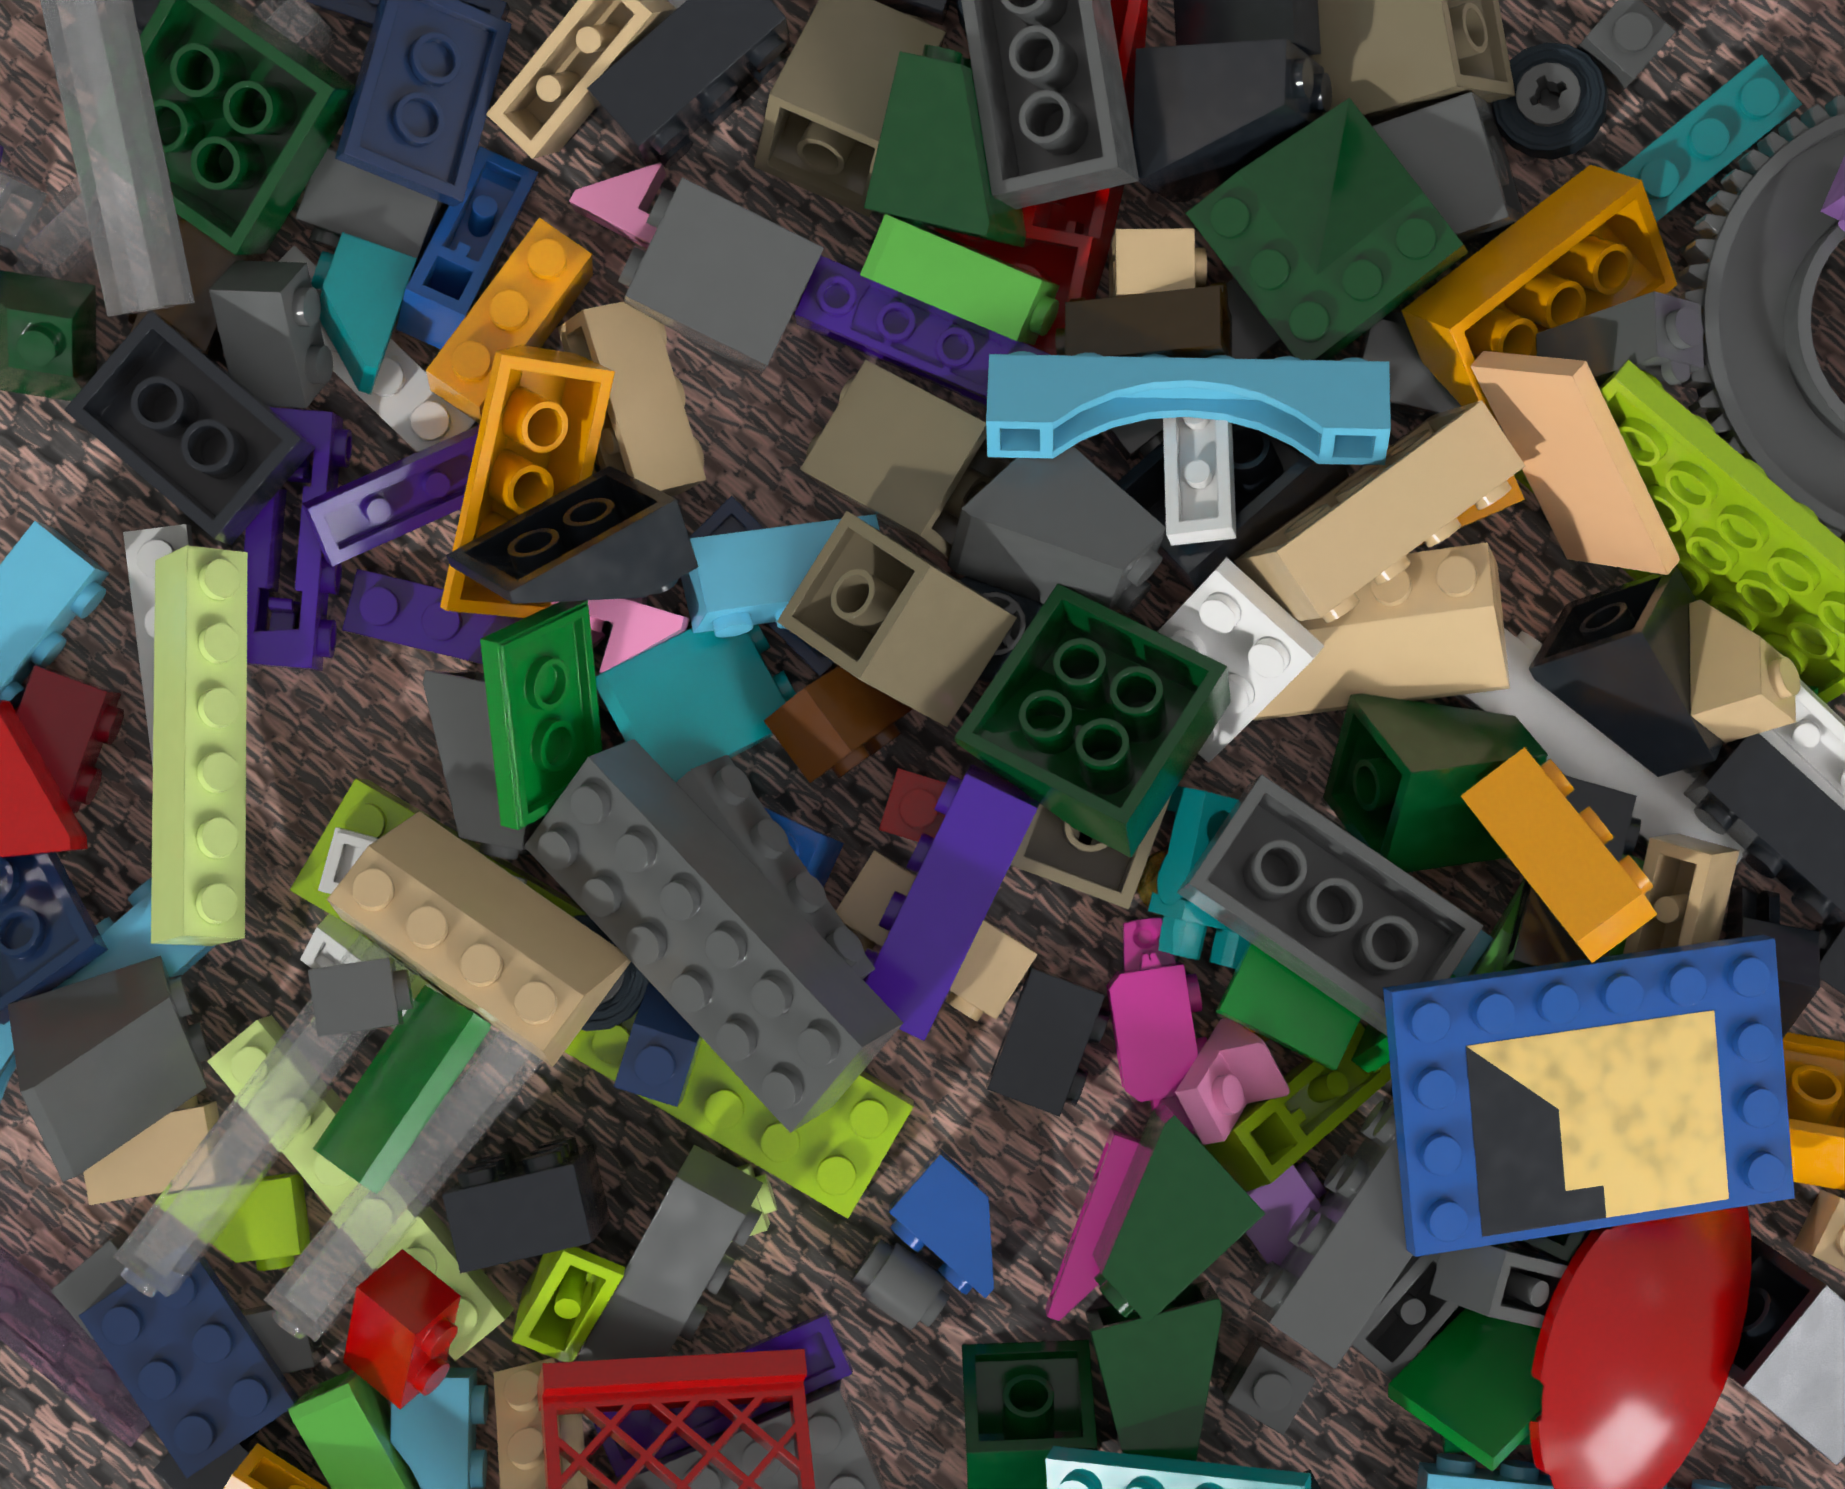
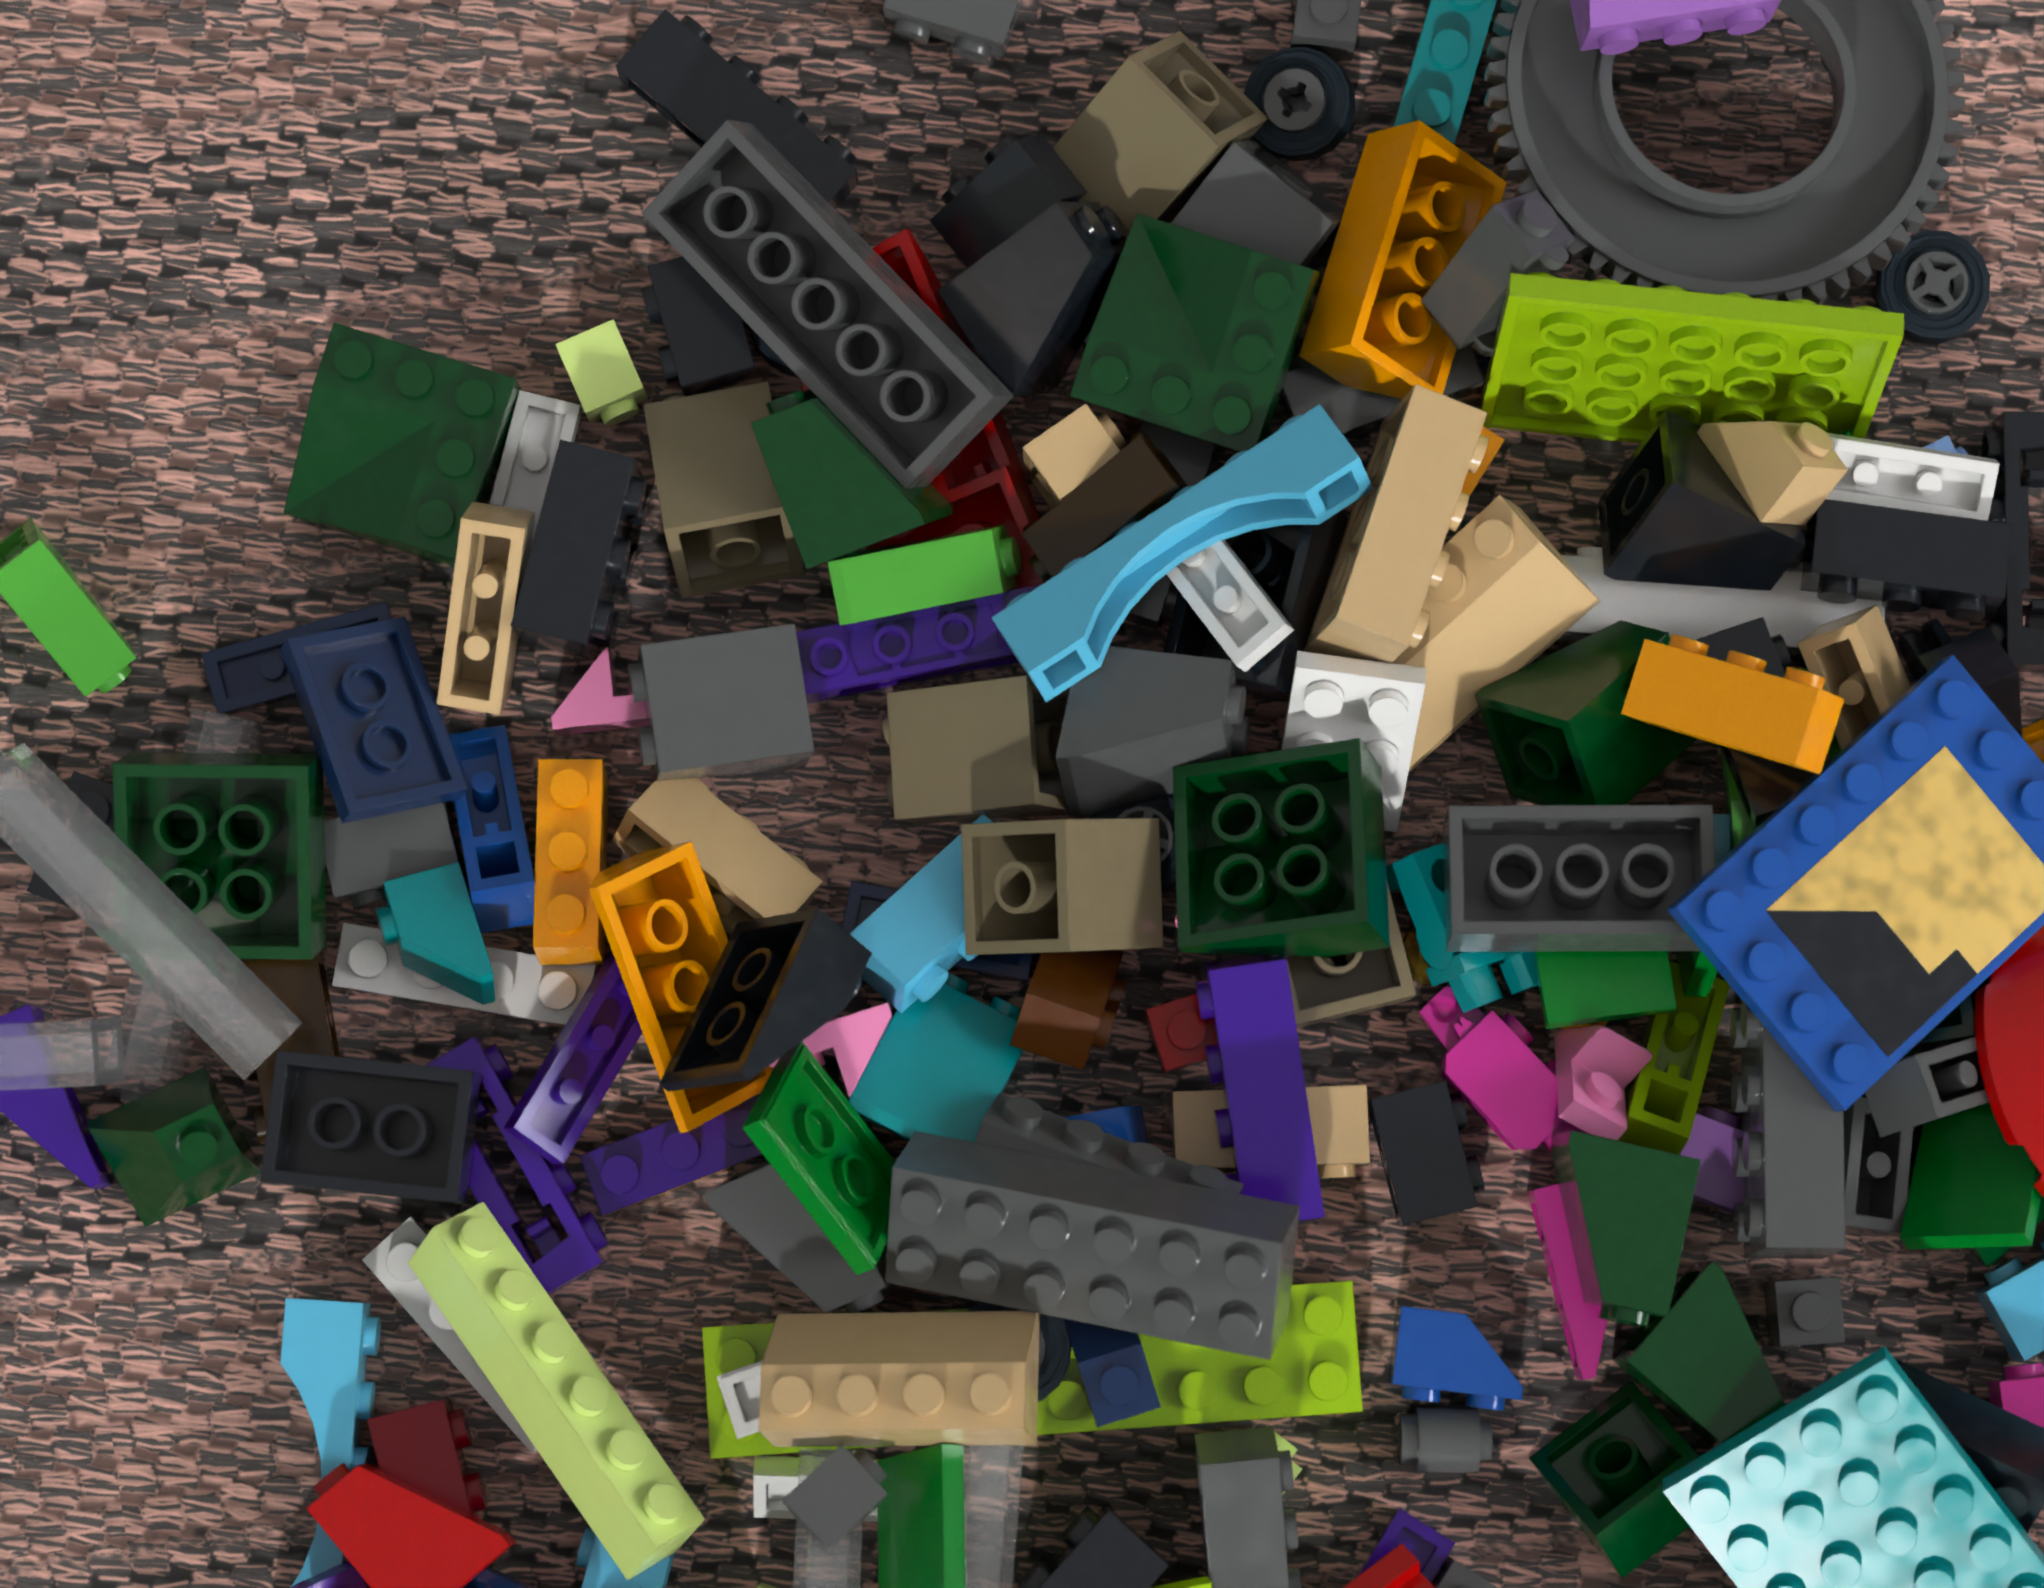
camera: 35 degrees left, 5 degrees down
dark grey brick [209,260,333,408] -> none
light nougat tile [1471,351,1680,575] -> none

